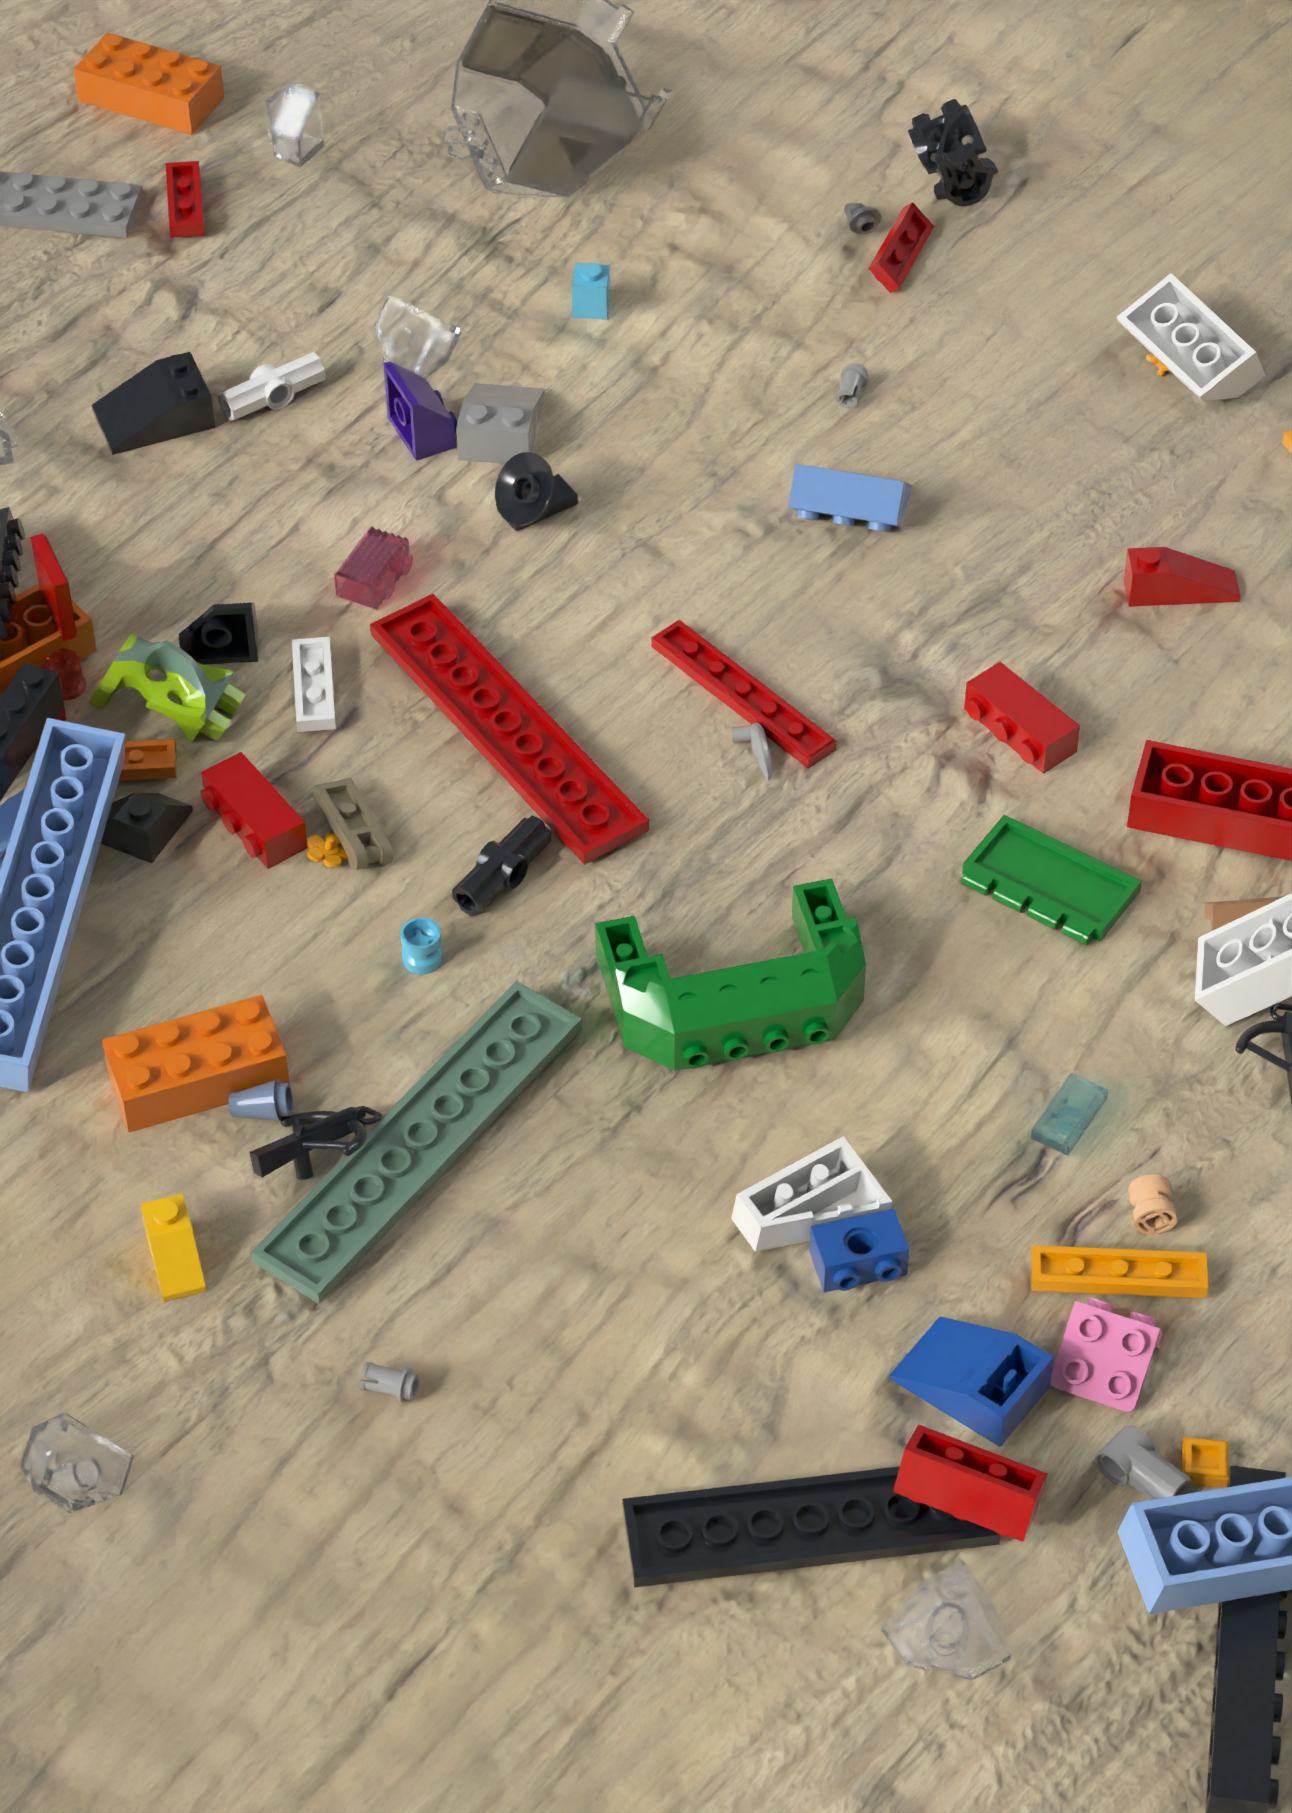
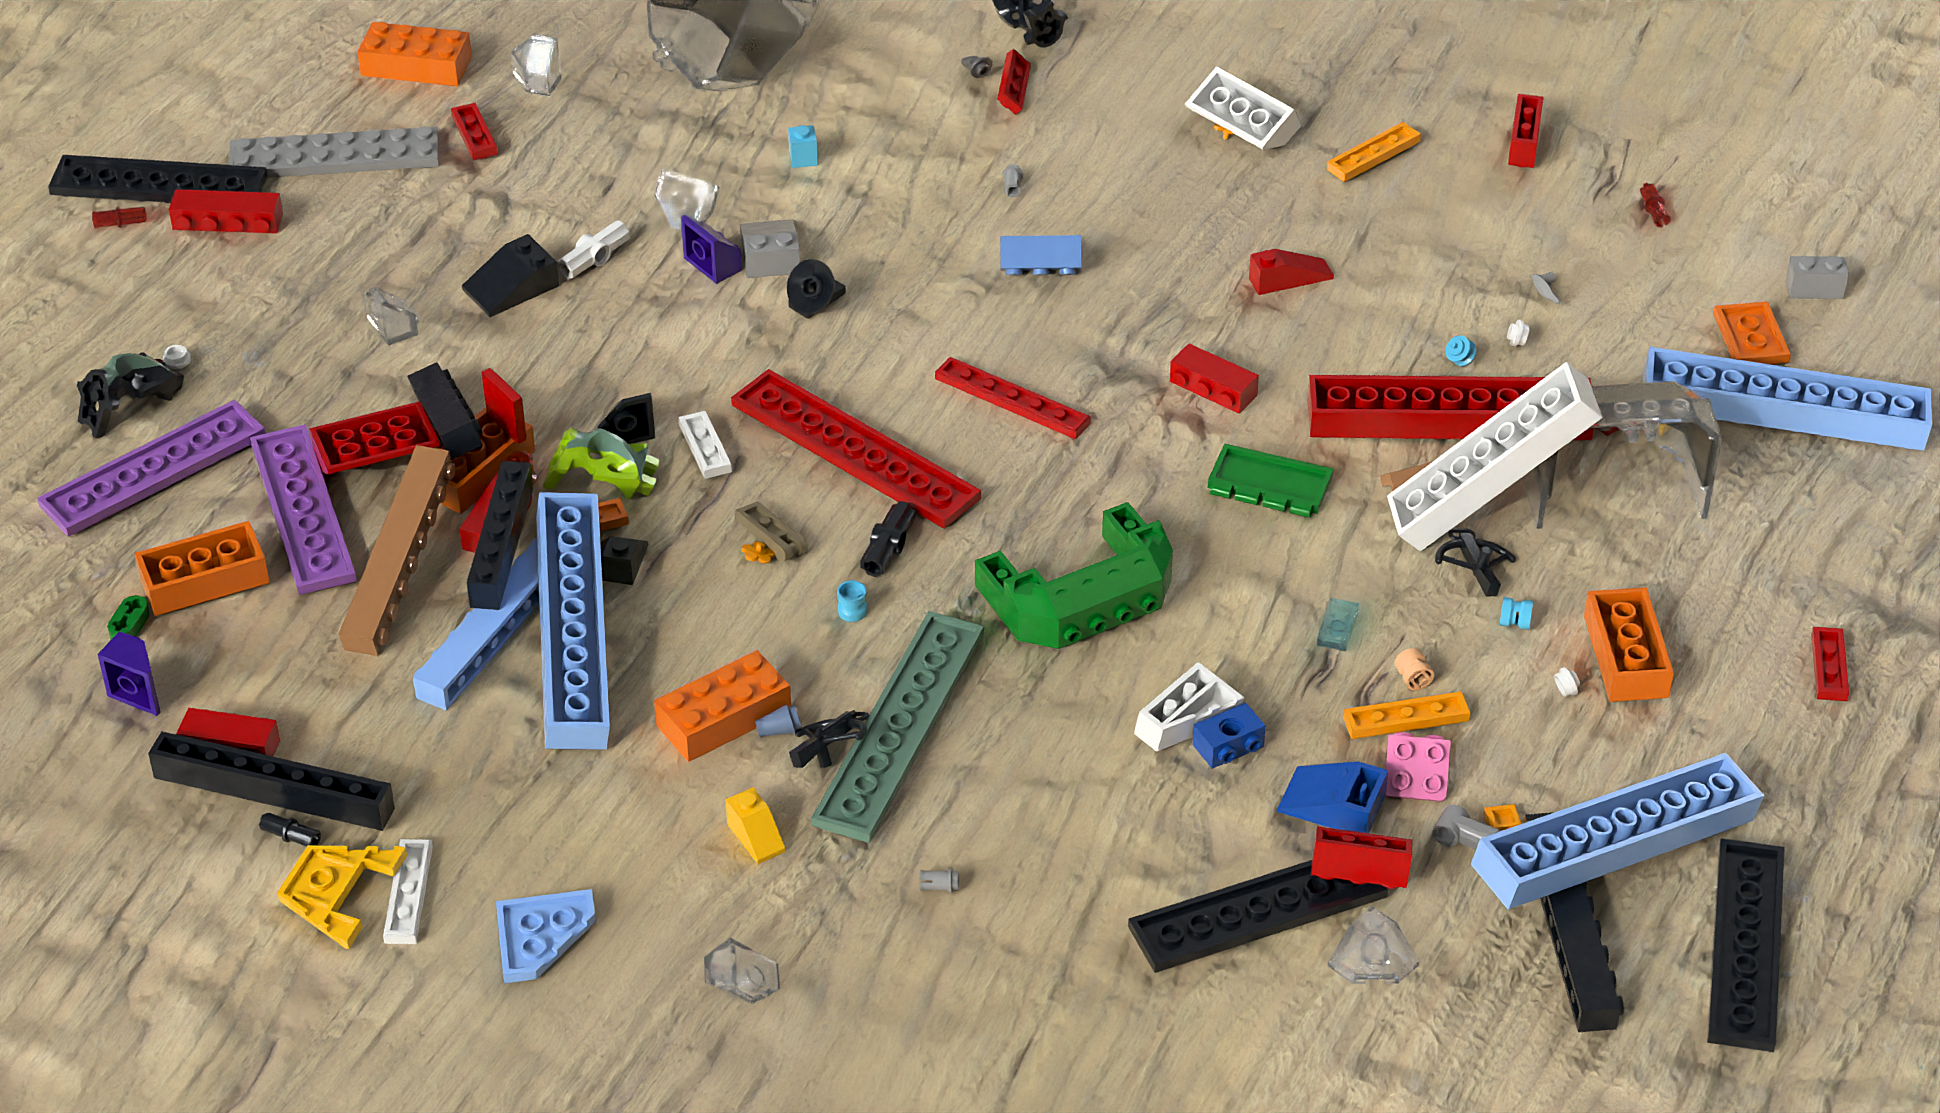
camera: 15 degrees left, 5 degrees down
red brick [200,752,308,869] -> none
clear pink brick [334,526,413,610] -> none
light grey bar [732,722,772,780] -> none

